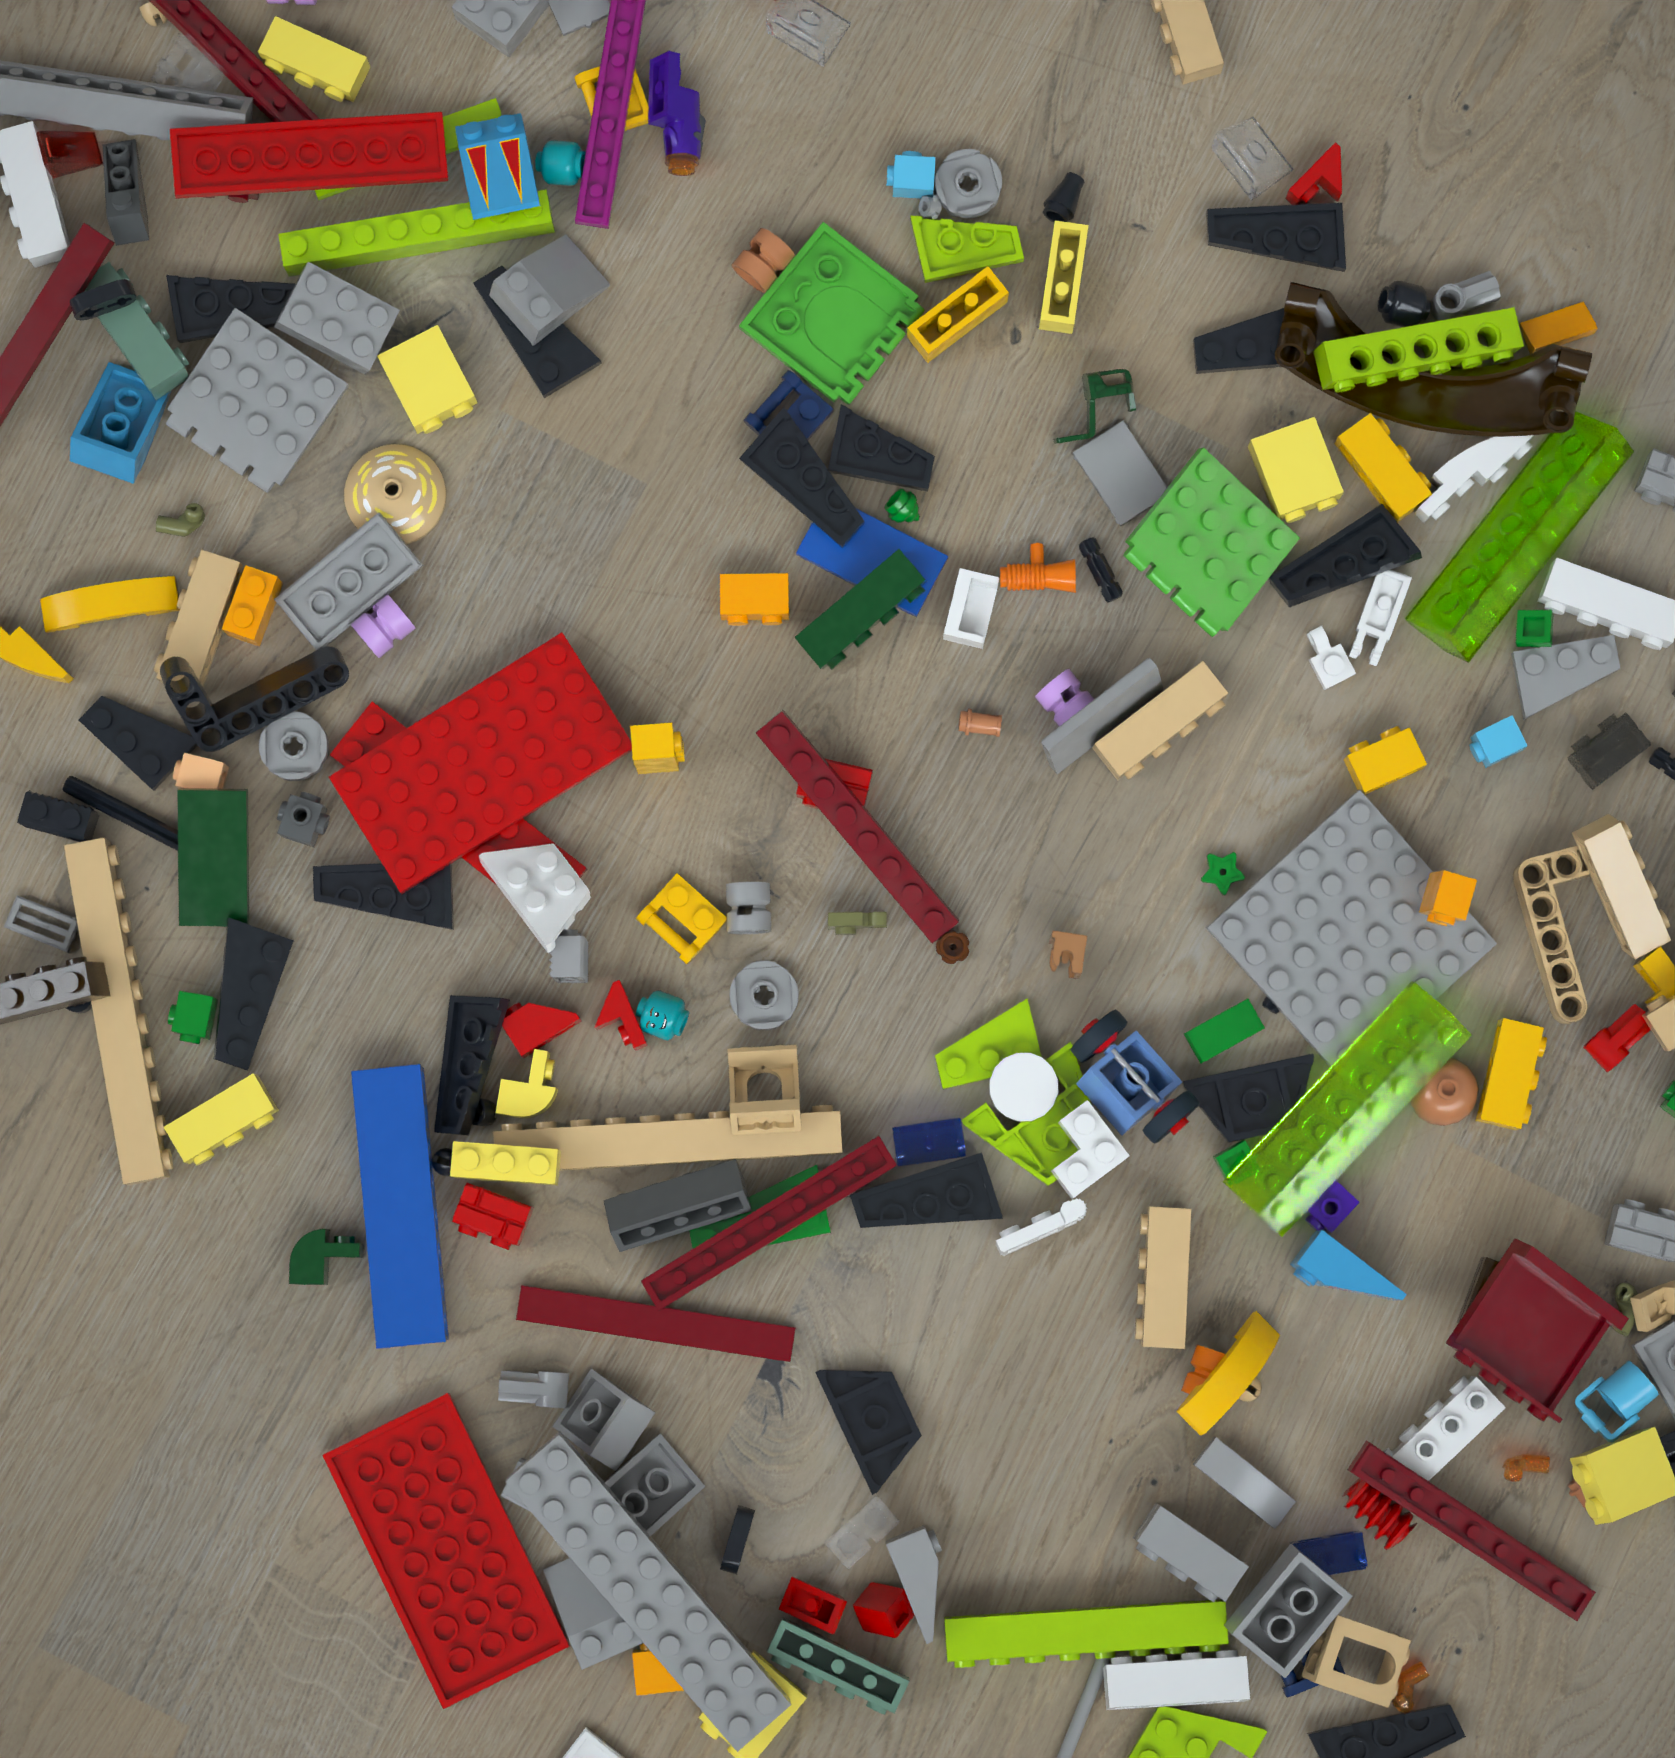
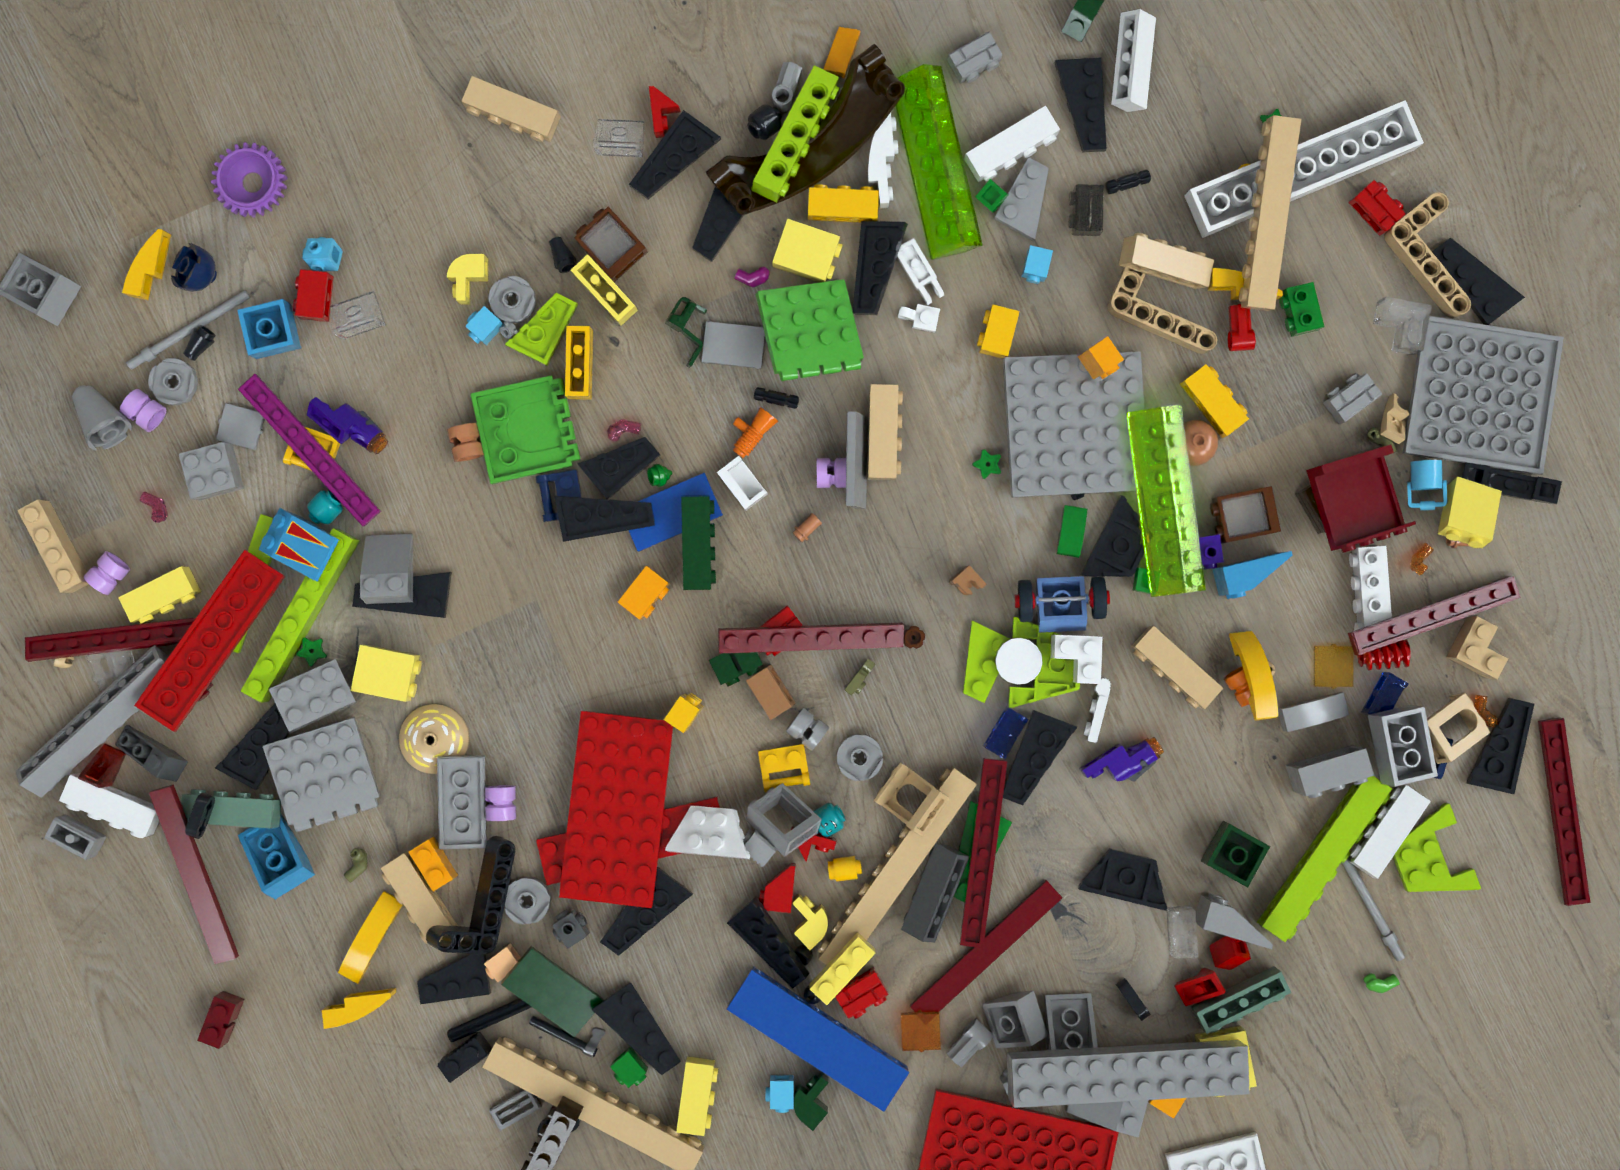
camera: 50 degrees left, 5 degrees up
none -> green plate [297,637,327,667]
none -> light yellow brick [447,254,488,305]
none -> black piece [529,1016,605,1058]
none -> window [574,206,648,282]
none -> clear pink arm [607,419,641,441]
none -> dark green piece [709,652,763,687]
none -> magenta arm [734,267,770,287]
none -> medium nougat hinge [746,664,796,720]
none -> light grey window [746,783,822,857]
none -> medium azure brick [765,1075,794,1113]
none -> yellow brick [828,856,862,882]
none -> clear orange piece [901,1010,941,1052]
none -> dark purple plate [1079,737,1164,781]
none -> dark green brick [1201,821,1271,888]
none -> window [1210,486,1281,544]
none -> clear yellow piece [1314,644,1353,689]
none -> tan brick [1446,616,1508,680]

